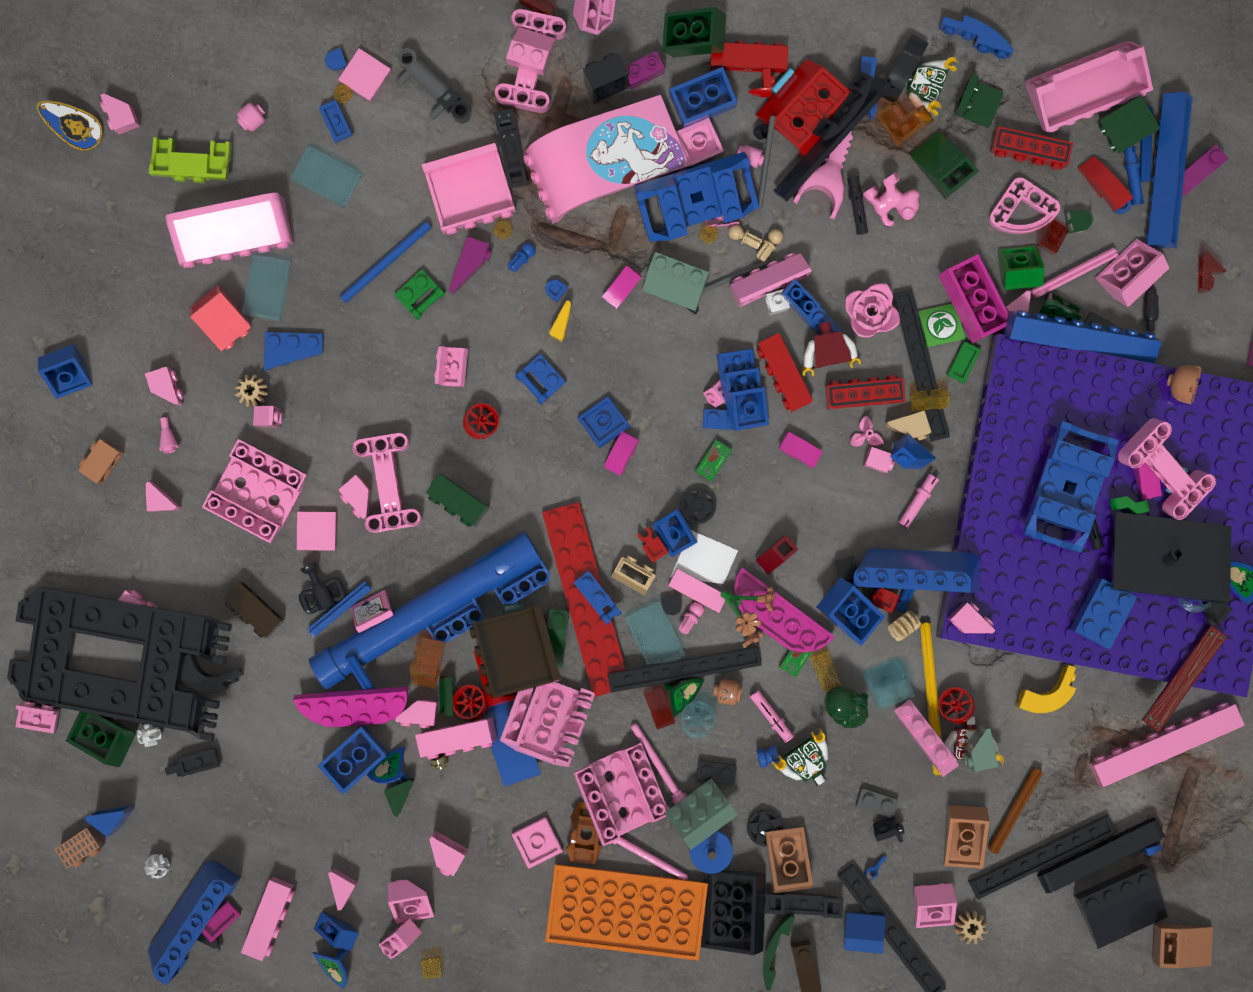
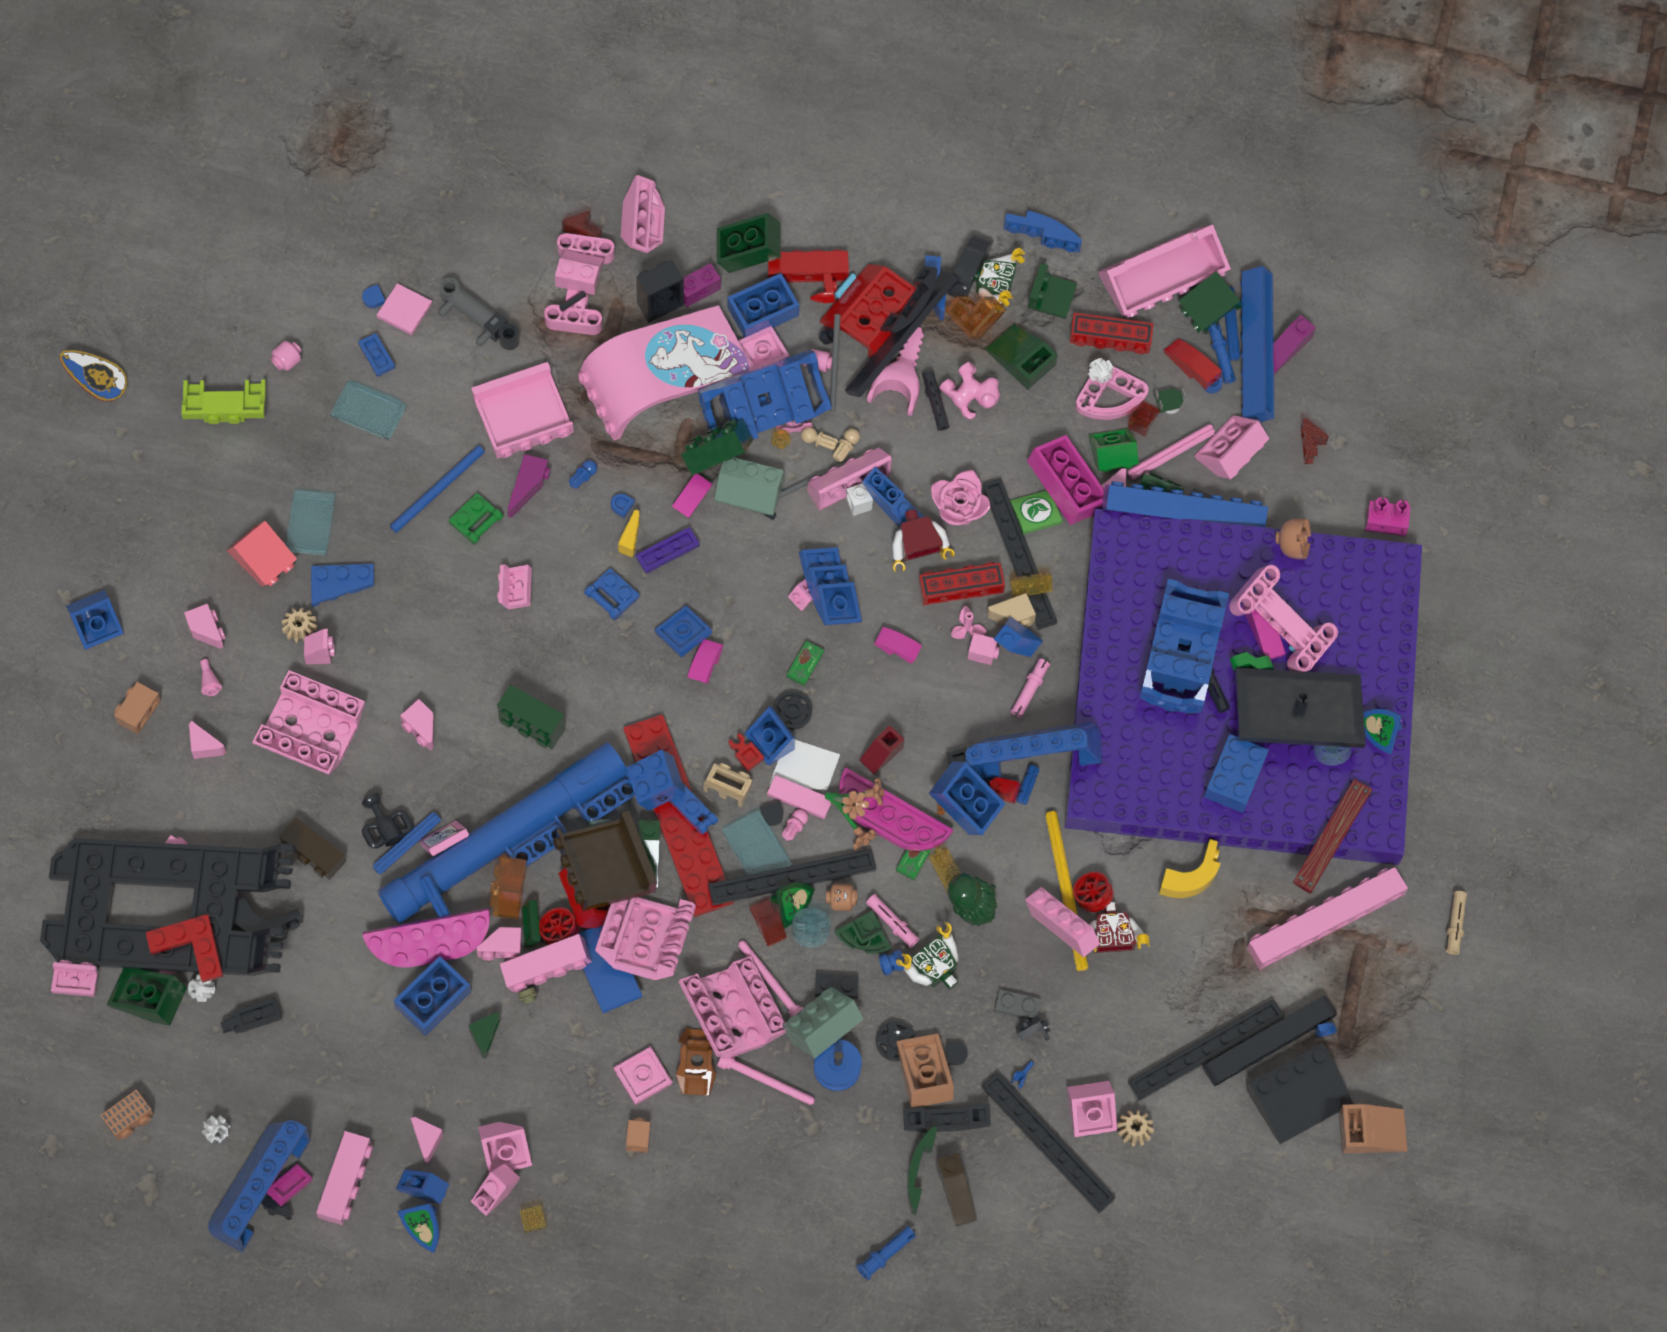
camera: 10 degrees left, 20 degrees down
blue slope [85,805,134,837] -> none
bright pink slope [100,94,140,135] -> none
windscreen [165,193,293,268] -> none
bright pink tile [297,512,337,551] -> none
clear yellow plate [333,85,352,104] -> none
bright pink beam [353,433,422,533] -> none
shield [367,746,408,784] -> none
bright pink slope [429,830,469,876] -> none
red wheel [463,403,499,439] -> none
black slope [493,109,528,189] -> none
clear yellow plate [493,221,512,240] -> none
orange plate [545,864,708,961] -> none
black slope [701,870,766,955] -> none
blue plate [703,409,741,431] -> none
red brick [756,333,813,413] -> none
blue slope [844,912,885,954] -> none
clear light blue slope [862,658,915,710] -> none
tan gear [887,611,921,641] -> none
nougat slope [944,805,990,869] -> none
green tile [946,341,982,384] -> none
bright pink slope [948,602,995,633] -> none
sand green slope [962,724,998,772] -> none
dark orange axle [988,767,1043,854] -> none
black piece [1143,285,1159,331] -> none
black plate [1203,602,1234,626] -> none
none -> red plate [146,914,224,983]
none -> black piece [559,291,586,311]
none -> blue brick [626,750,685,811]
none -> nougat brick [626,1118,650,1153]
none -> dark purple plate [636,527,700,574]
none -> dark green brick [681,418,754,475]
none -> dark green brick [834,910,892,954]
none -> black tile [946,1042,968,1066]
none -> white gear [1088,358,1114,383]

